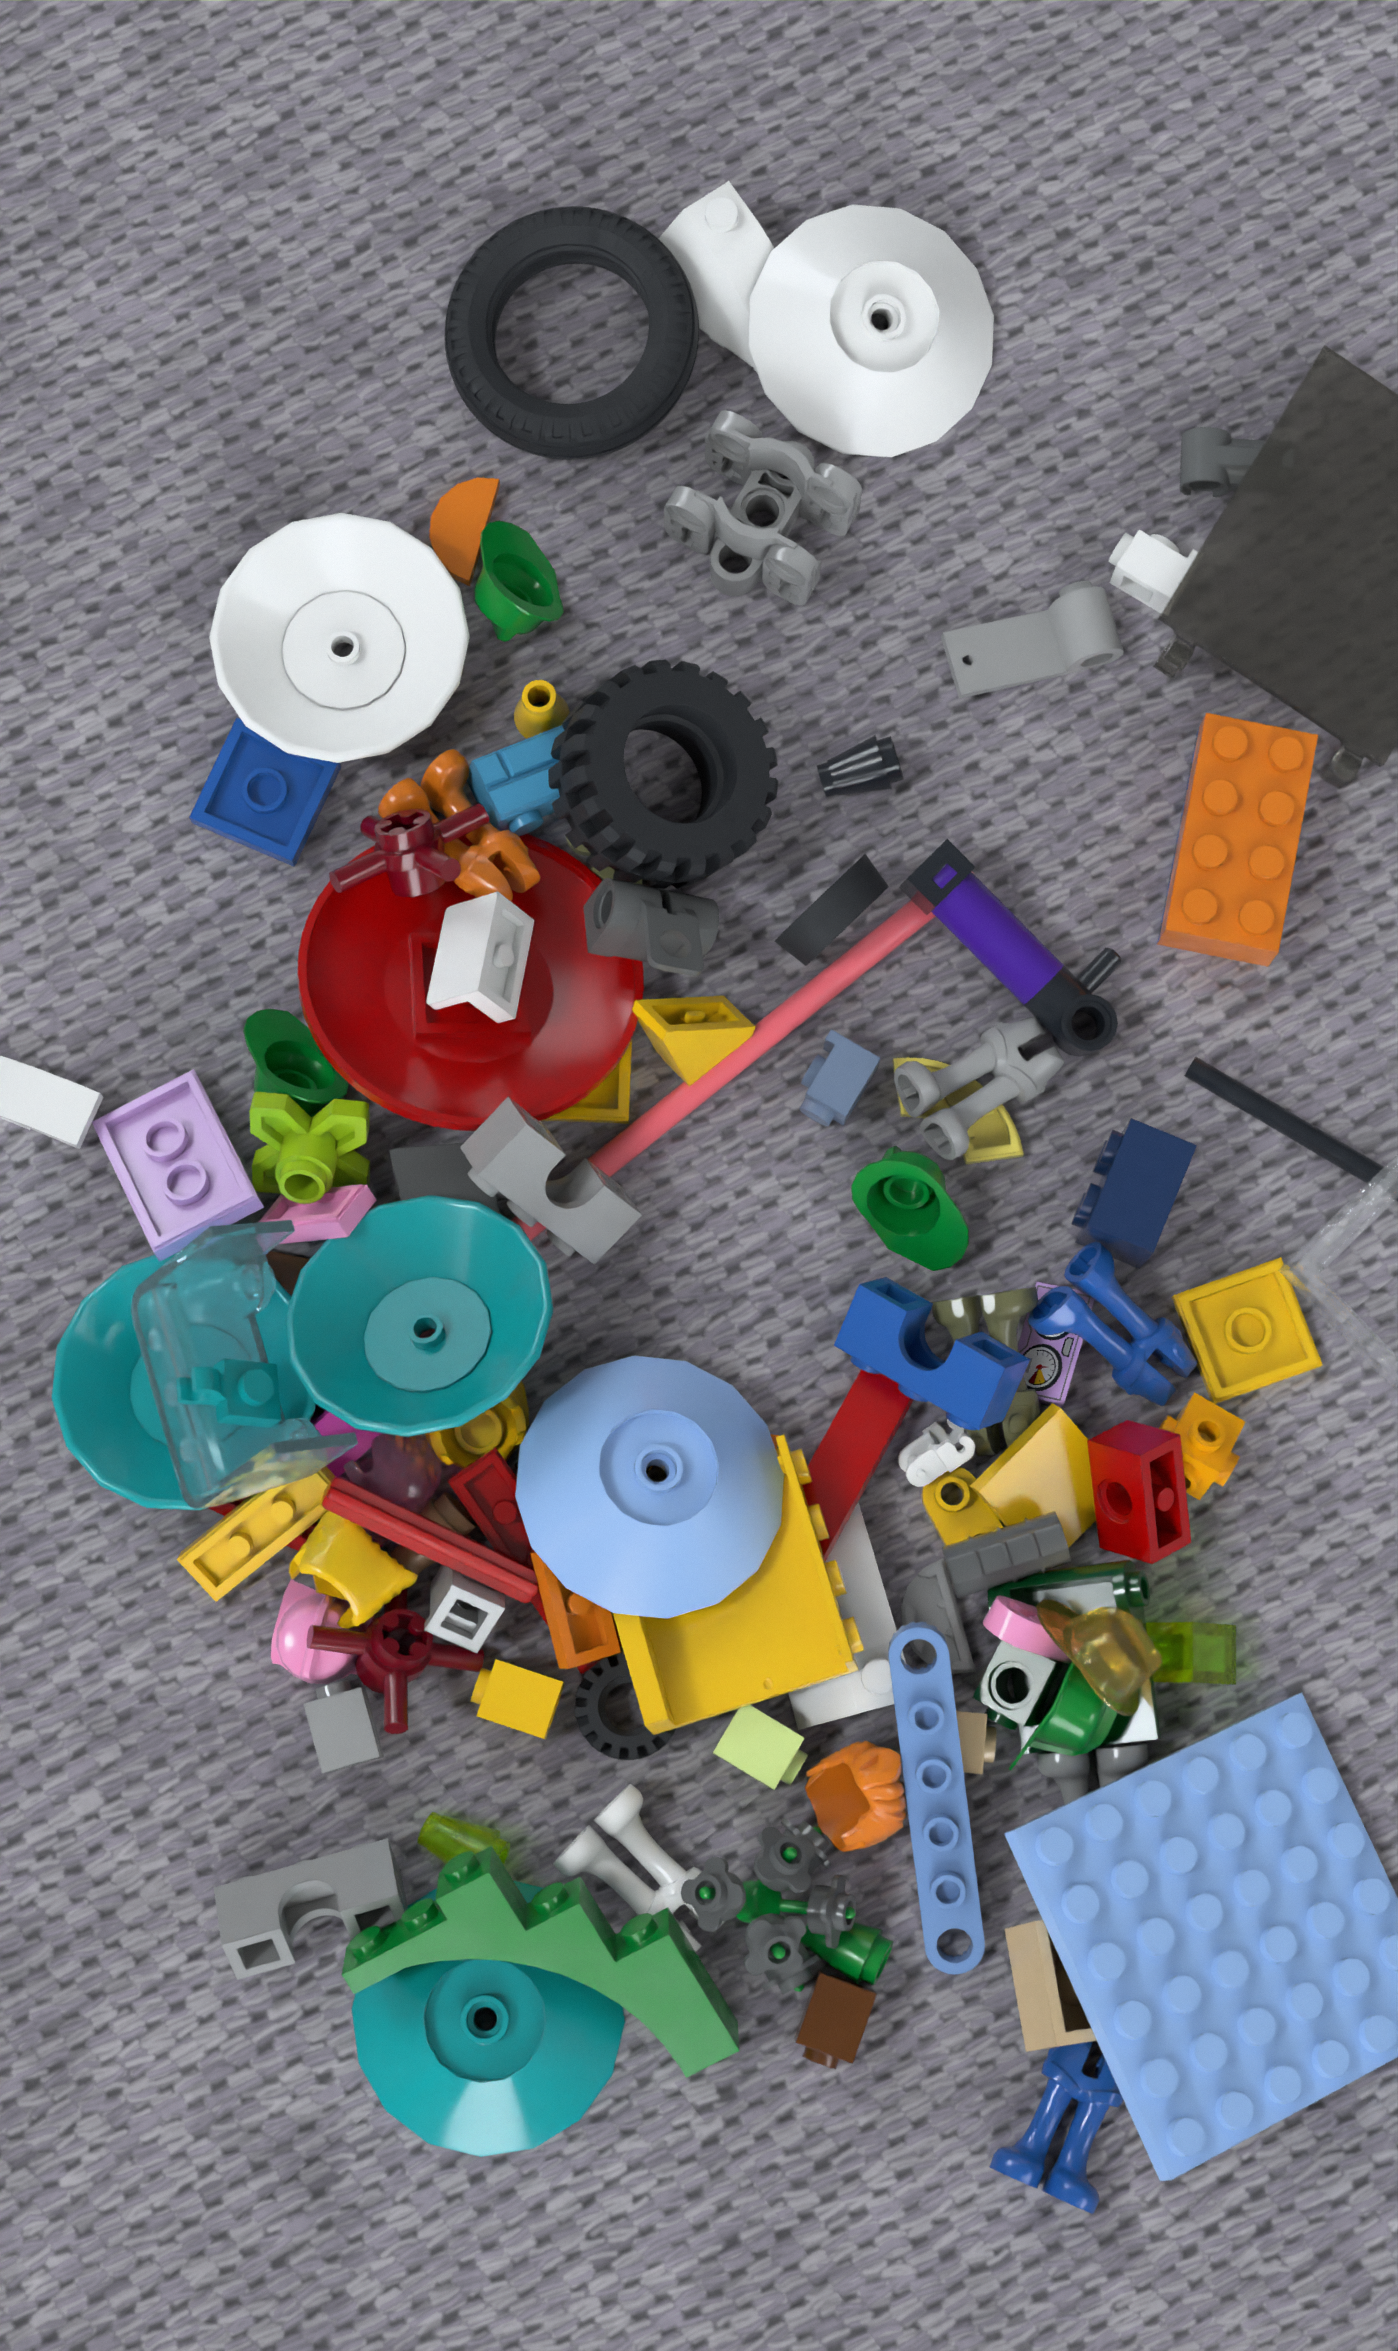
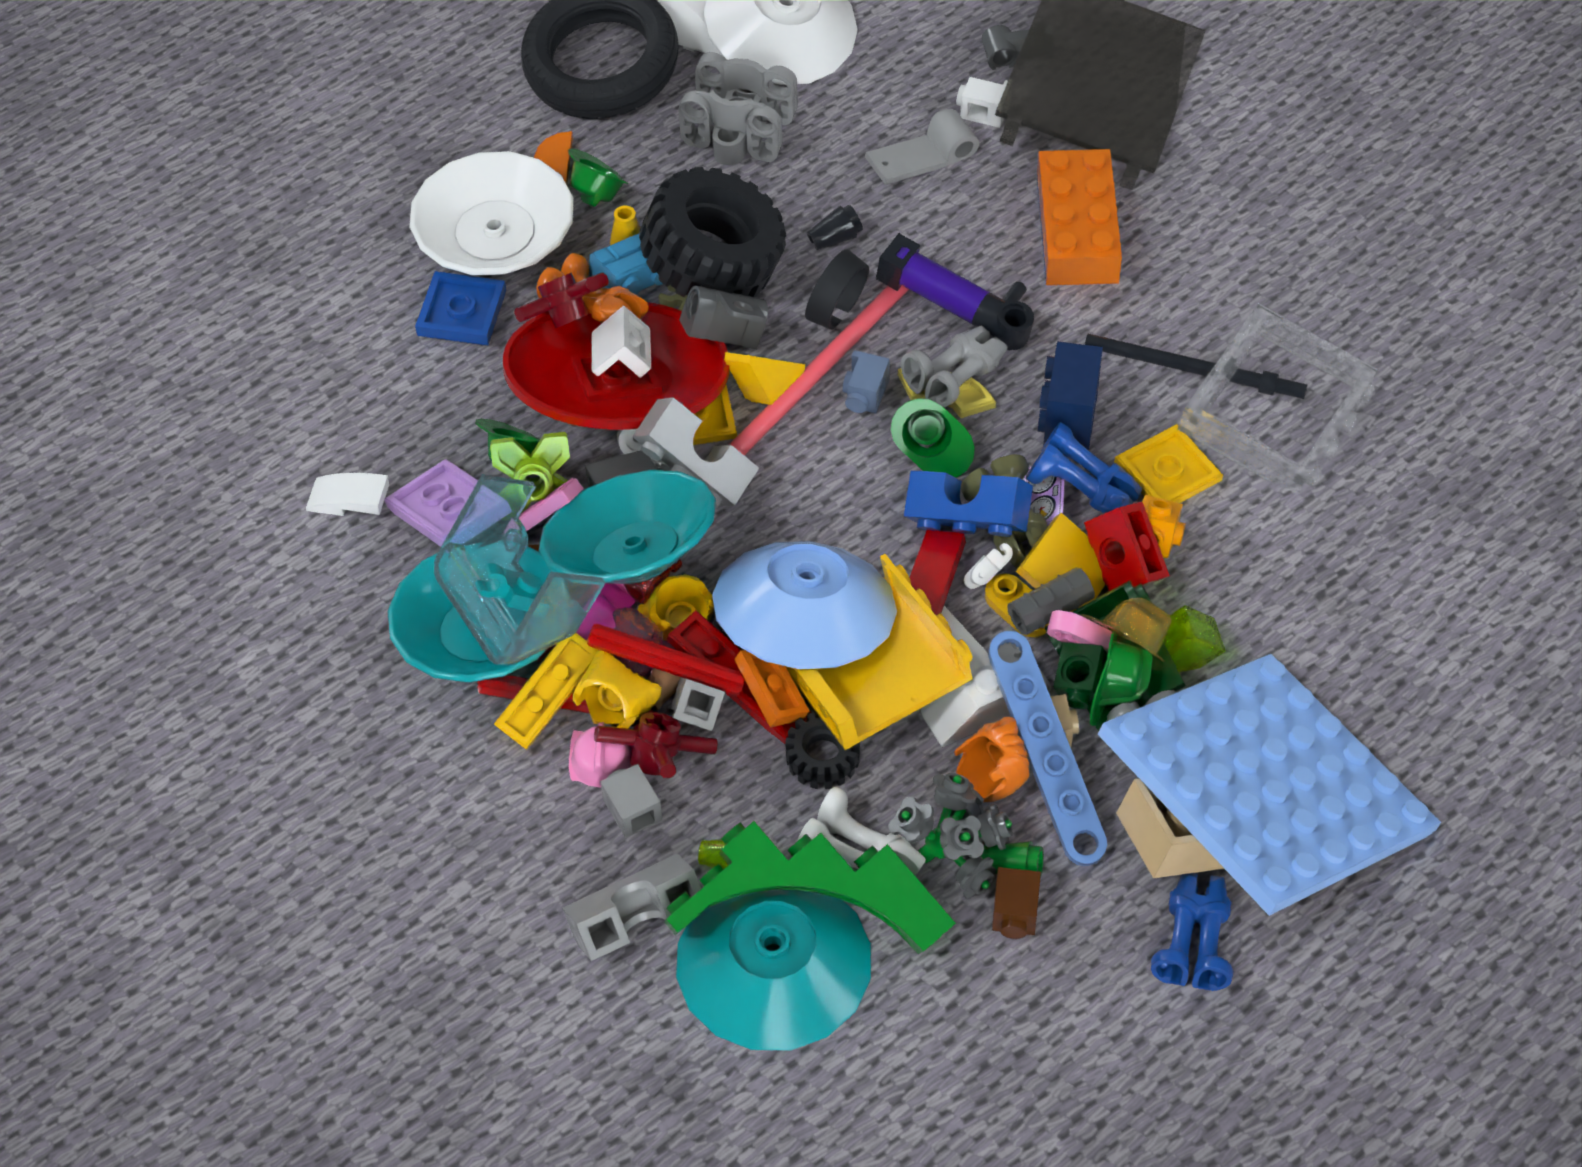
camera: 10 degrees left, 25 degrees down
yellow brick [471,1659,565,1739] -> none
yellowish green brick [713,1705,808,1790] -> none

